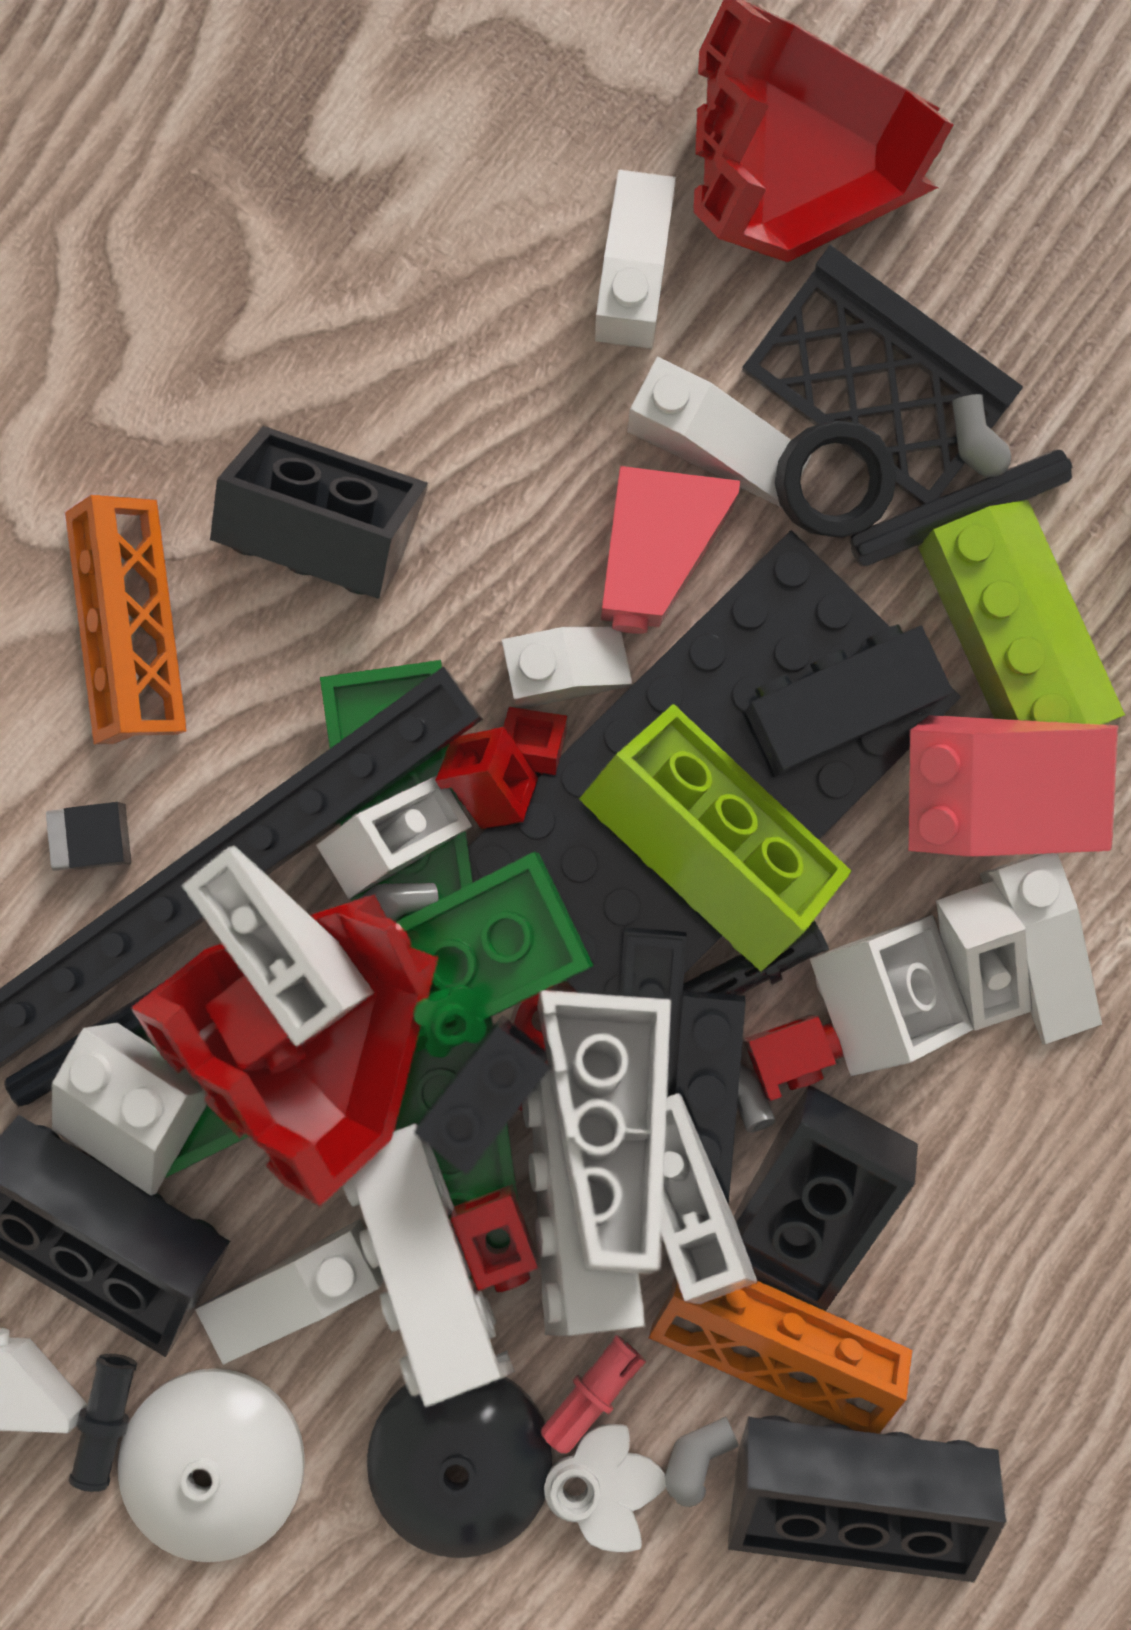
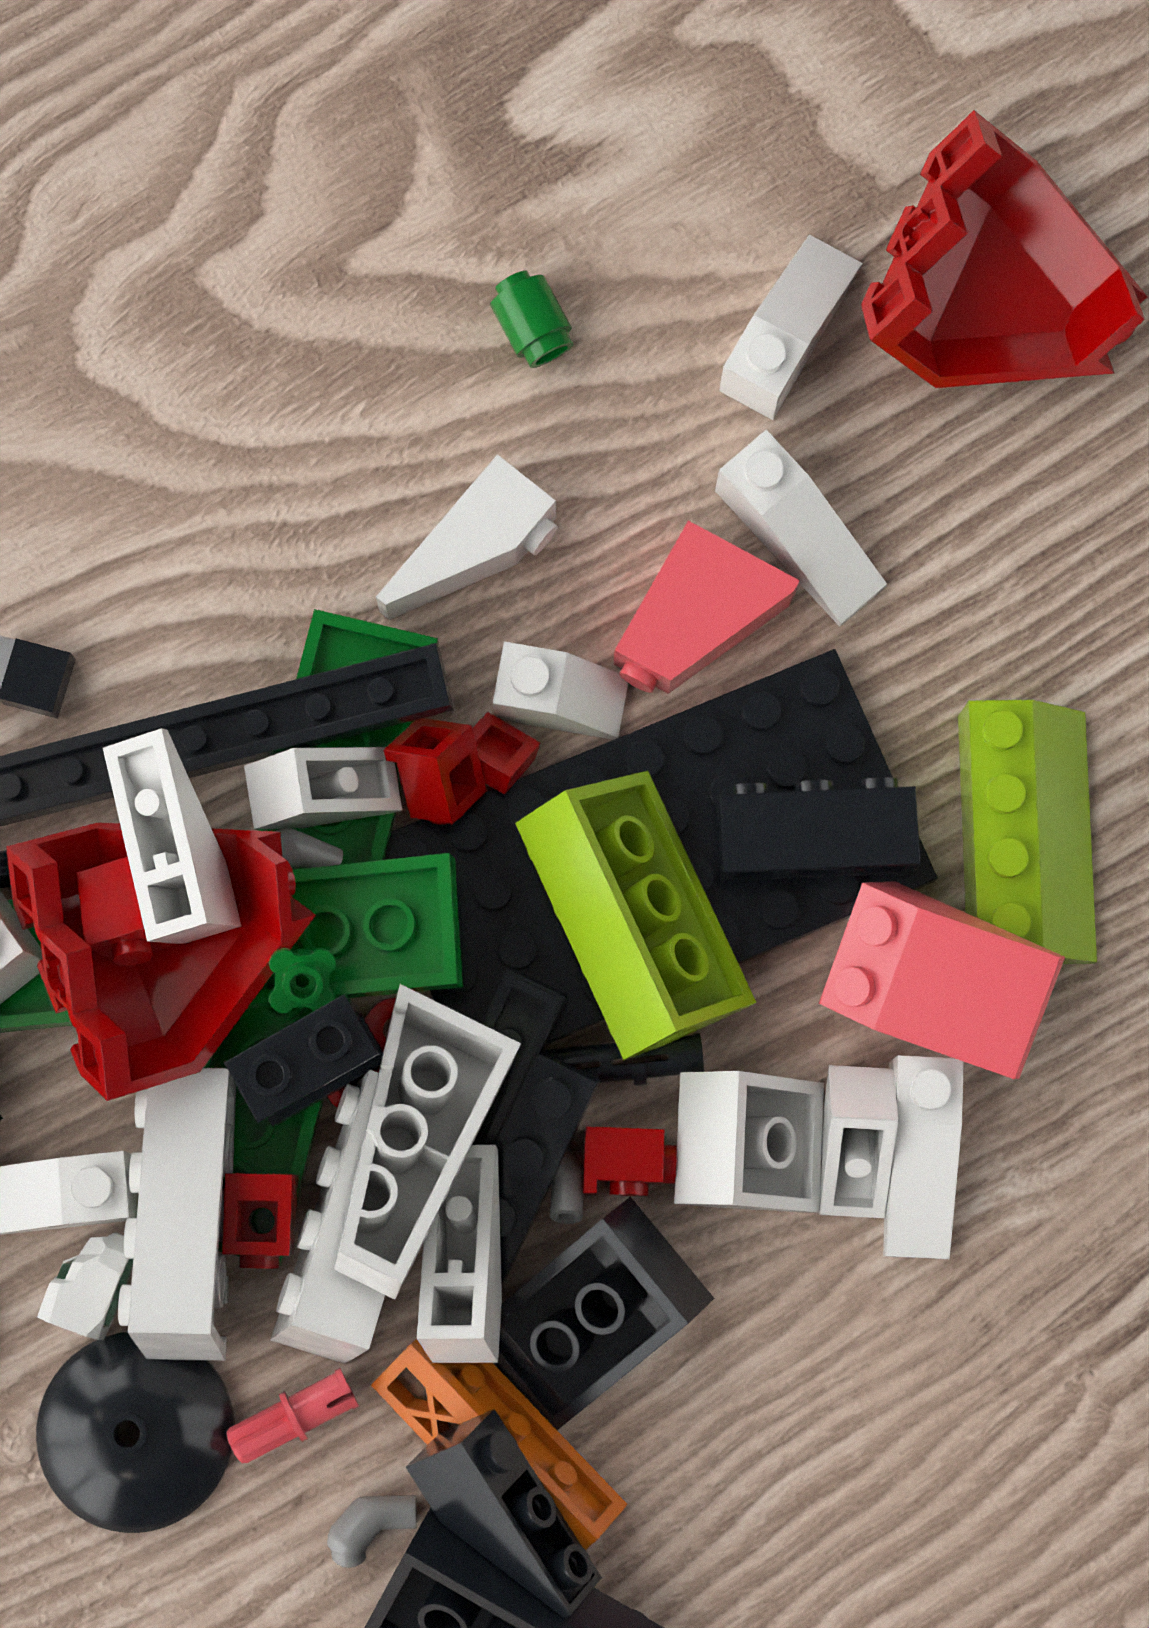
camera: 20 degrees right, 5 degrees down
orange fence [65,495,187,744] -> none
black slope [210,426,428,599] -> none
white plate [544,1424,666,1552] -> none
black fence [742,245,1023,505] -> none
black tyre [775,420,897,538] -> none
black axle [850,449,1073,567] -> none
light grey arm [952,394,1011,478] -> none
none -> white rock [37,1233,133,1340]
none -> white slope [376,454,558,620]
none -> black slope [406,1409,602,1618]
none -> green brick [490,270,574,368]

